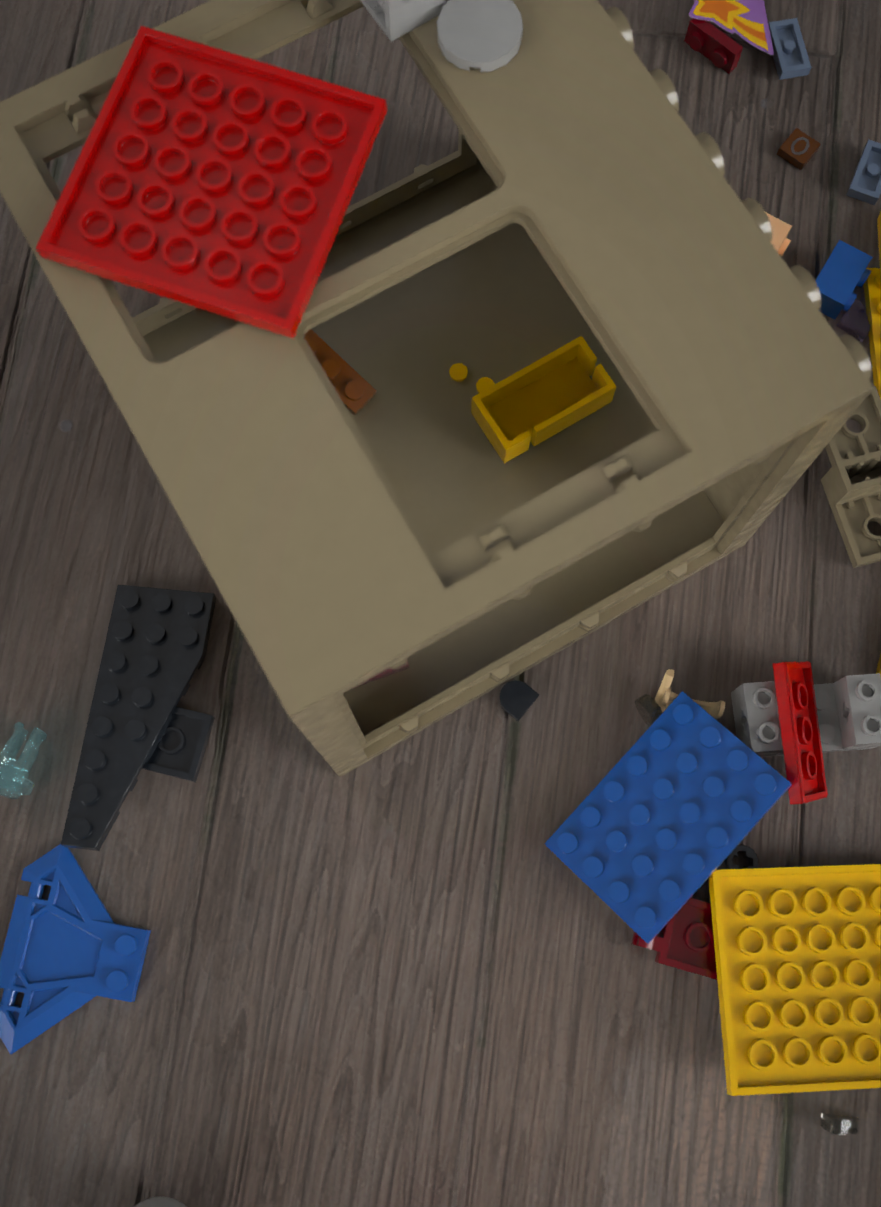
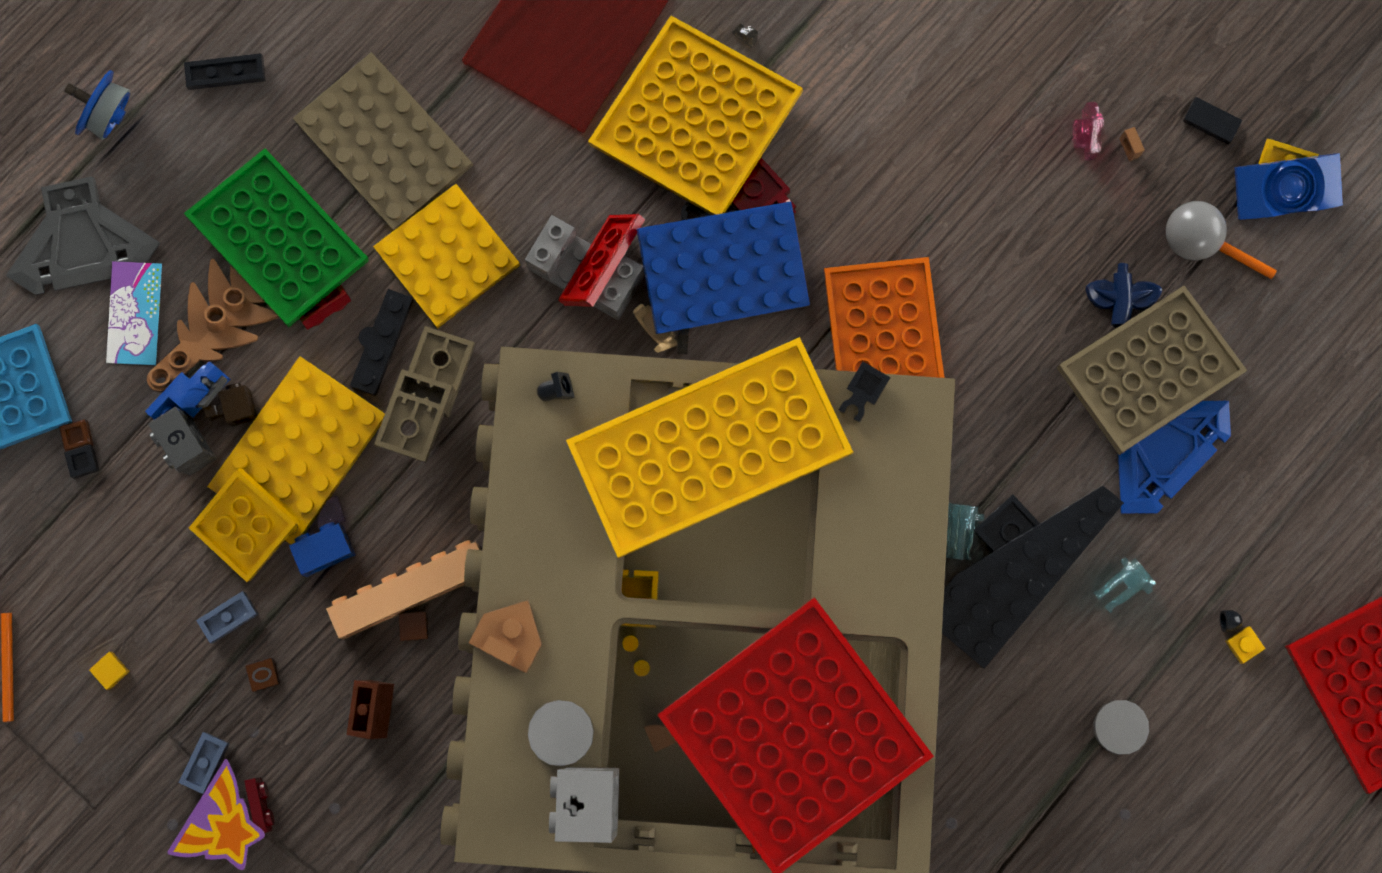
camera: 145 degrees left, 5 degrees up
none -> medium nougat plate [469,600,542,673]
none -> black piece [537,372,575,401]
none -> yellow plate [566,337,853,558]
none -> medium nougat tile [644,725,677,752]
none -> orange plate [824,257,944,378]
none -> black plate [839,362,891,422]
none -> clear light blue piece [946,503,985,560]
none -> dark tan plate [1057,286,1247,455]
none -> dark blue plant [1085,263,1162,328]

